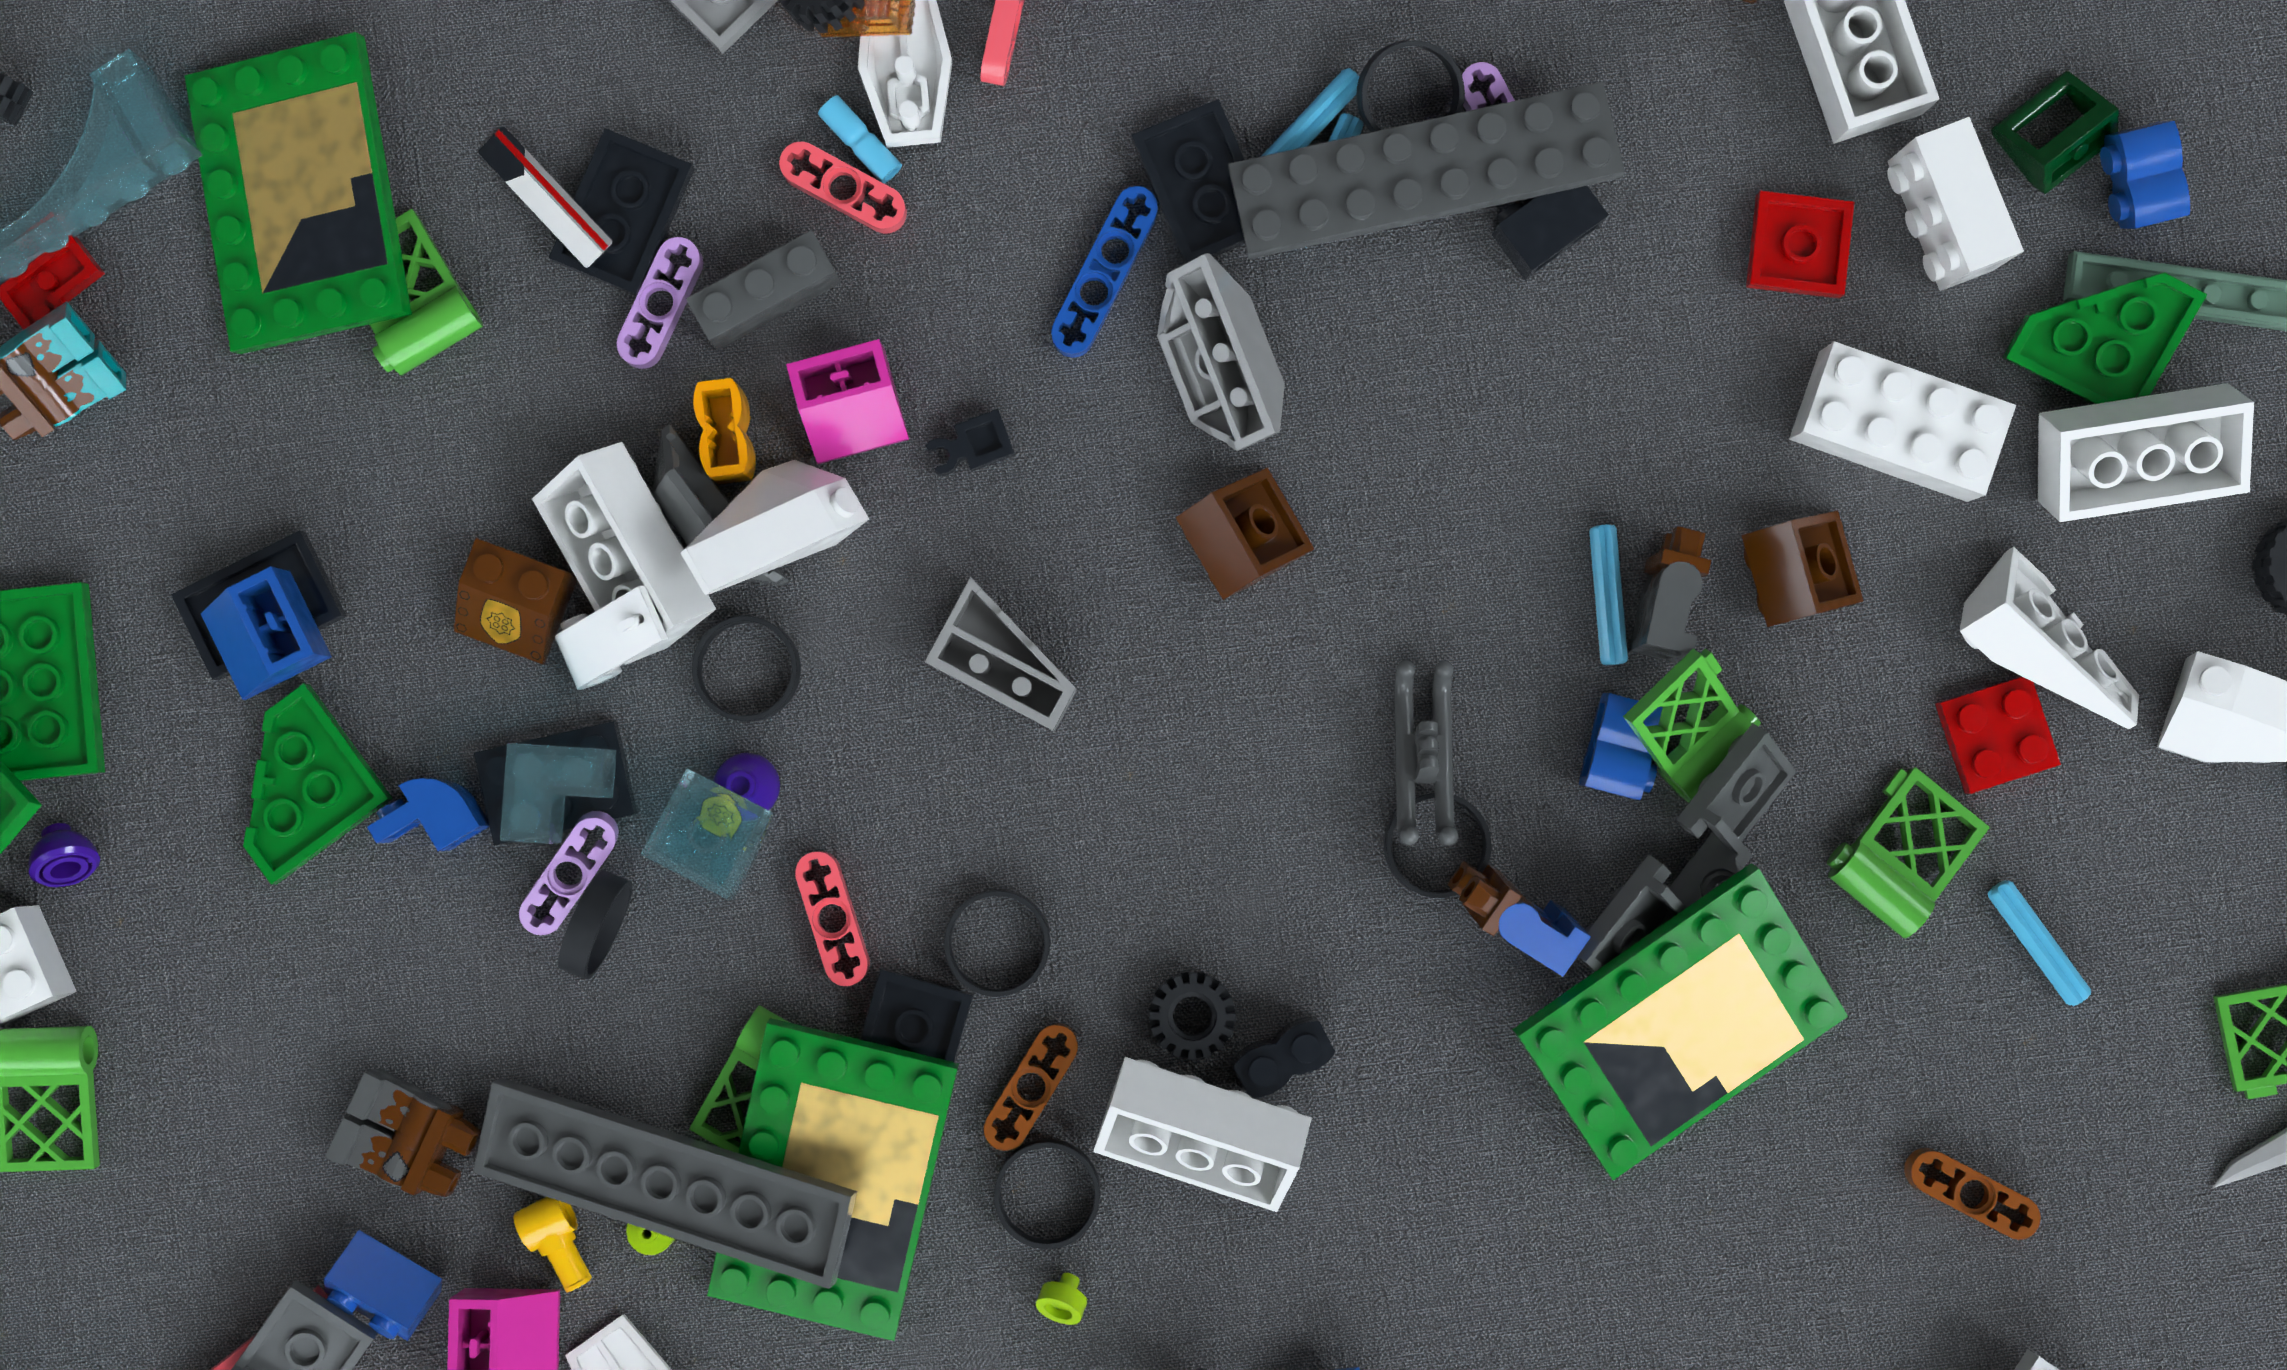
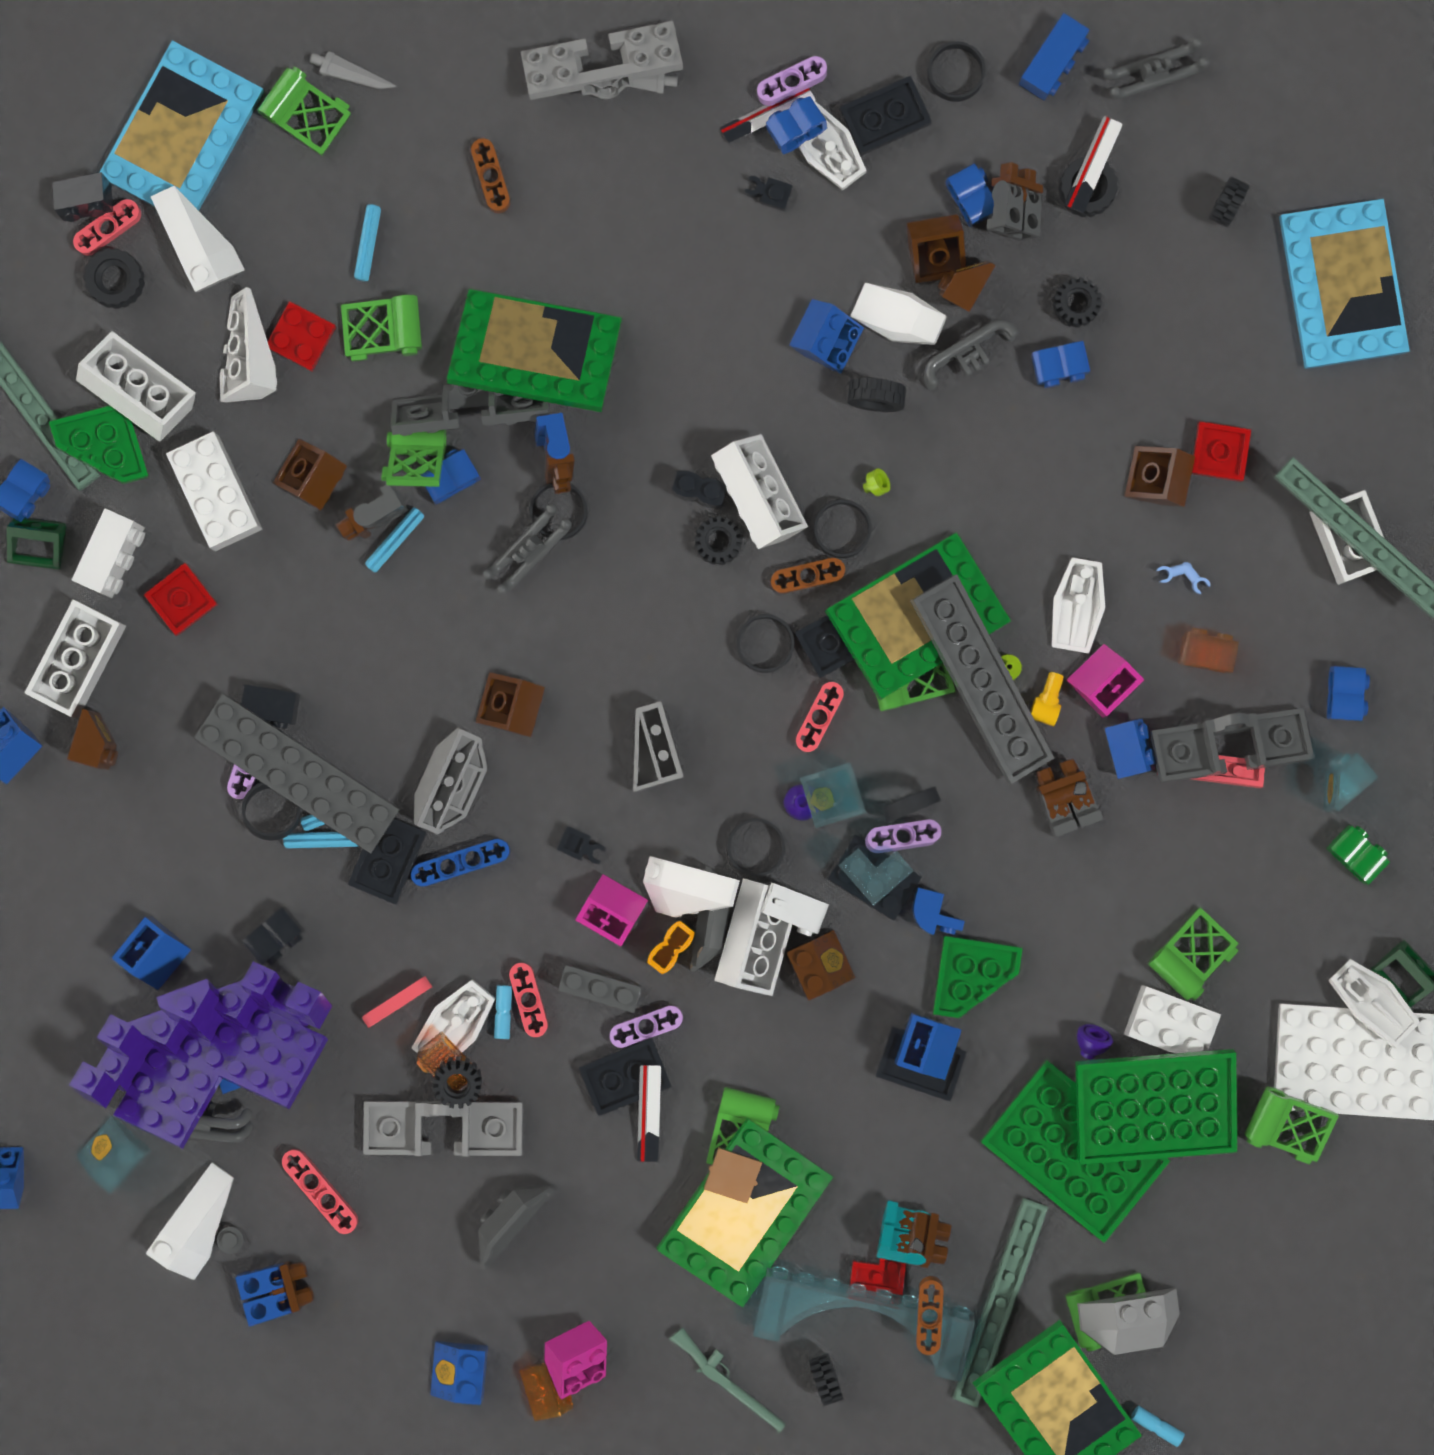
camera: 130 degrees left, 0 degrees up
none -> medium nougat piece [704,1147,762,1204]

